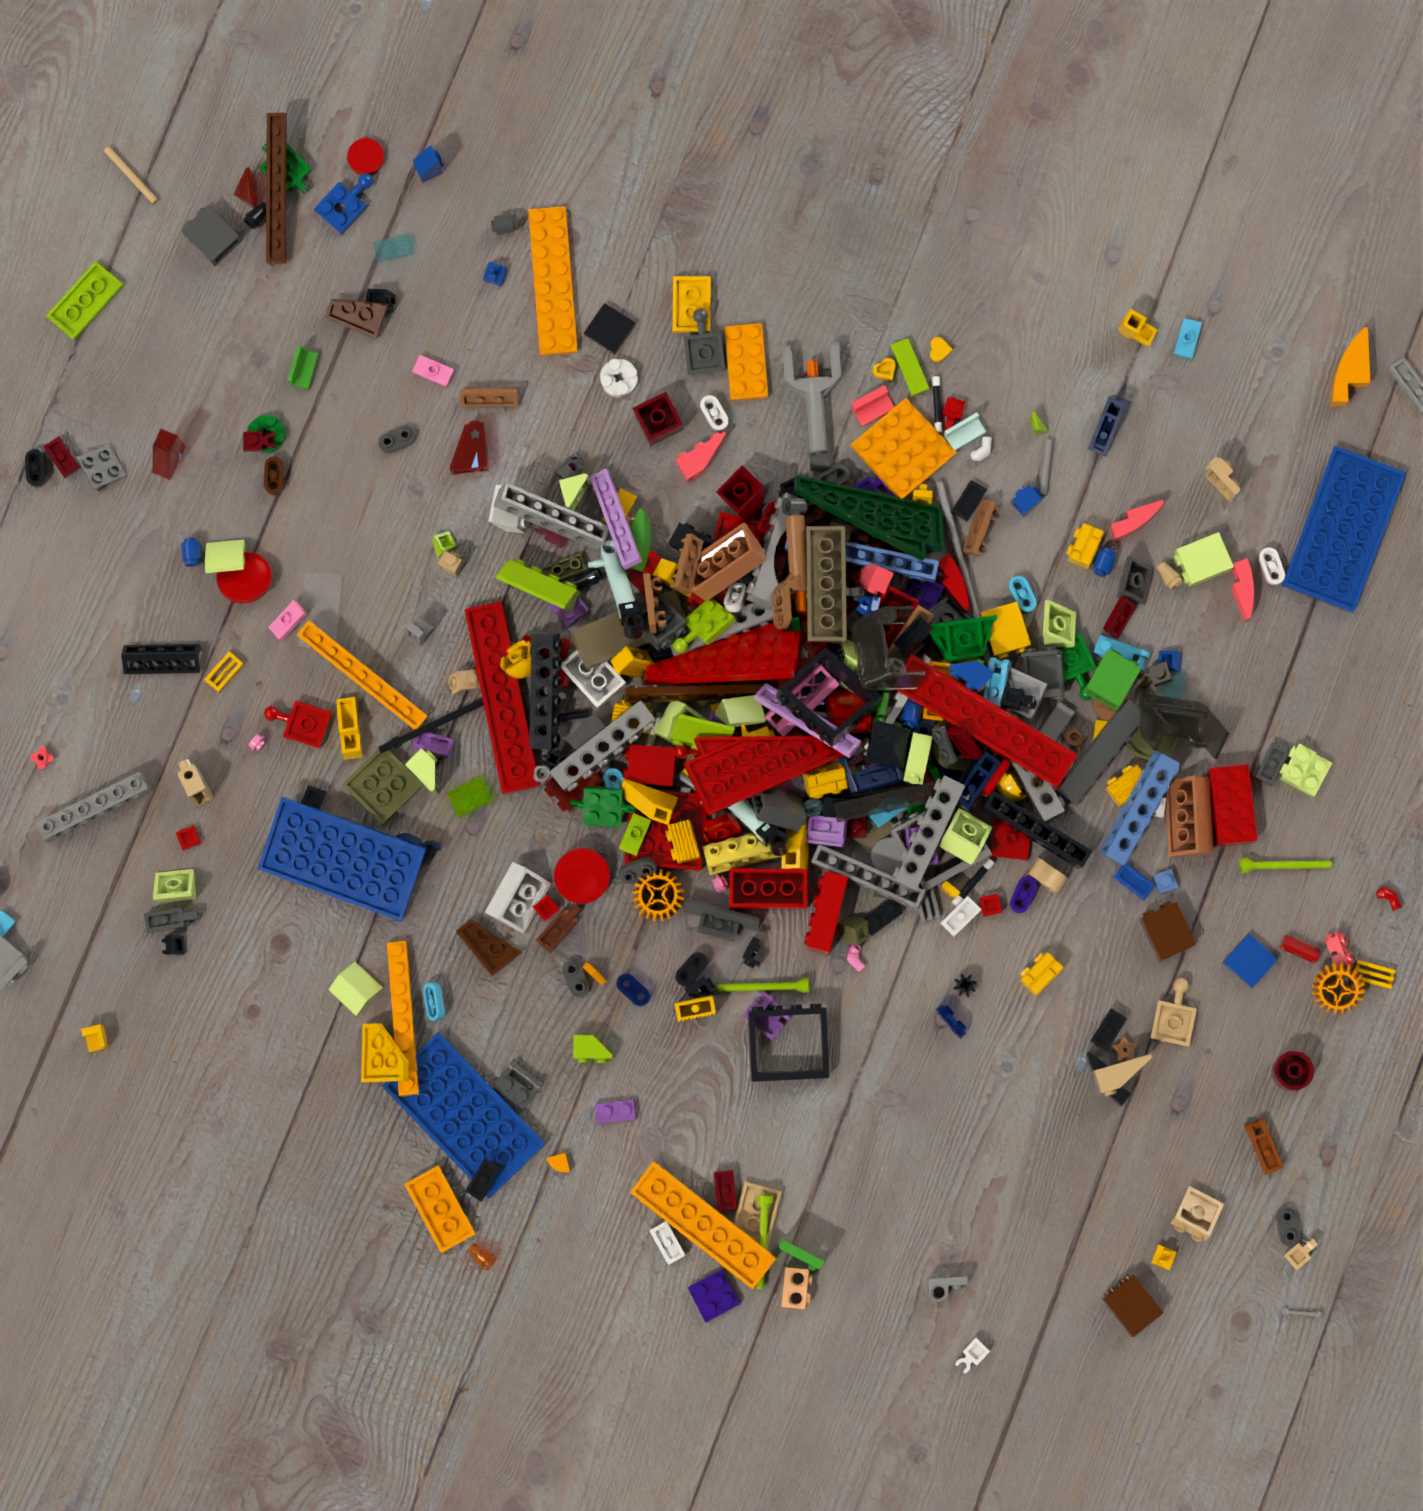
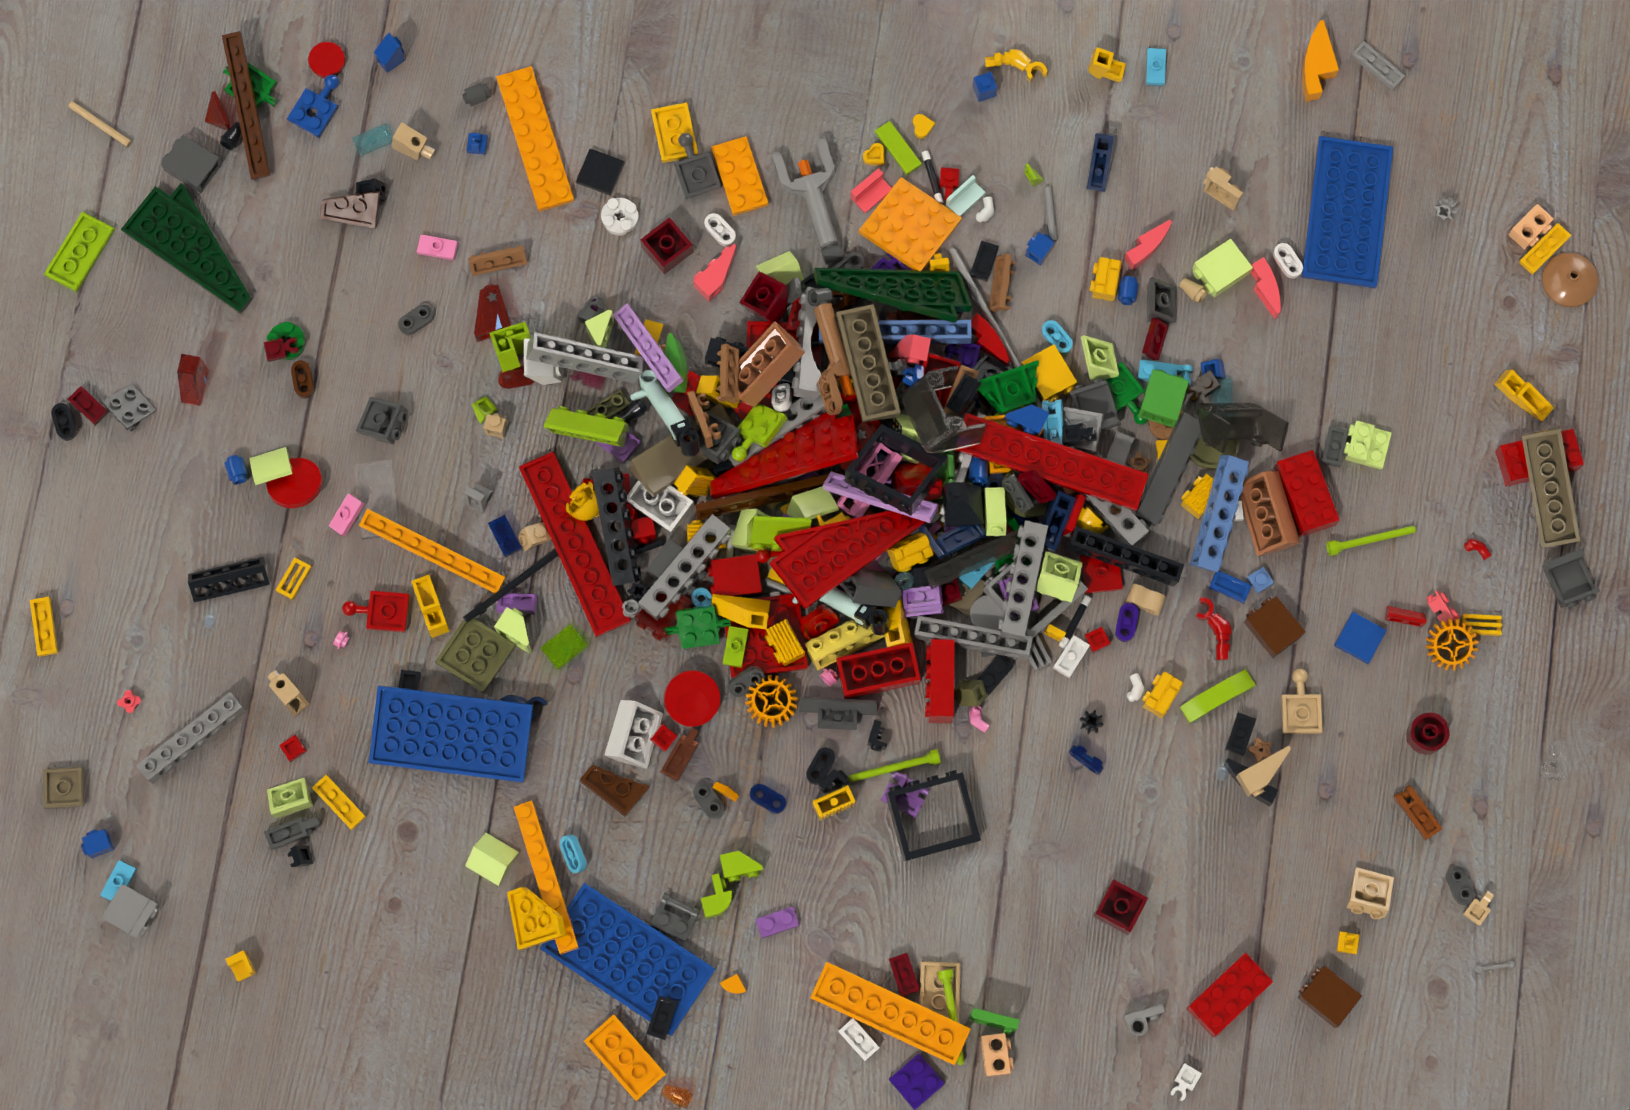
camera: 20 degrees left, 5 degrees down
bright green panel [288,345,319,390] -> none
none -> dark green wing [121,183,252,314]
none -> yellow plate [312,775,366,830]
none -> dark grey plate [356,397,408,445]
none -> tan torso [392,122,435,160]
none -> clear blue plate [488,515,522,558]
none -> lime brick [489,321,531,372]
none -> clear red plate [498,366,535,389]
none -> red brick [630,517,657,545]
none -> lime brick [701,873,732,919]
none -> yellowish green slope [756,251,804,285]
none -> blue brick [972,72,997,102]
none -> yellow piece [985,49,1047,82]
none -> dark red brick [1093,879,1148,935]
none -> white arm [1127,673,1144,702]
none -> lime slope [1180,669,1256,724]
none -> red brick [1186,952,1273,1038]
none -> red piece [1196,597,1232,660]

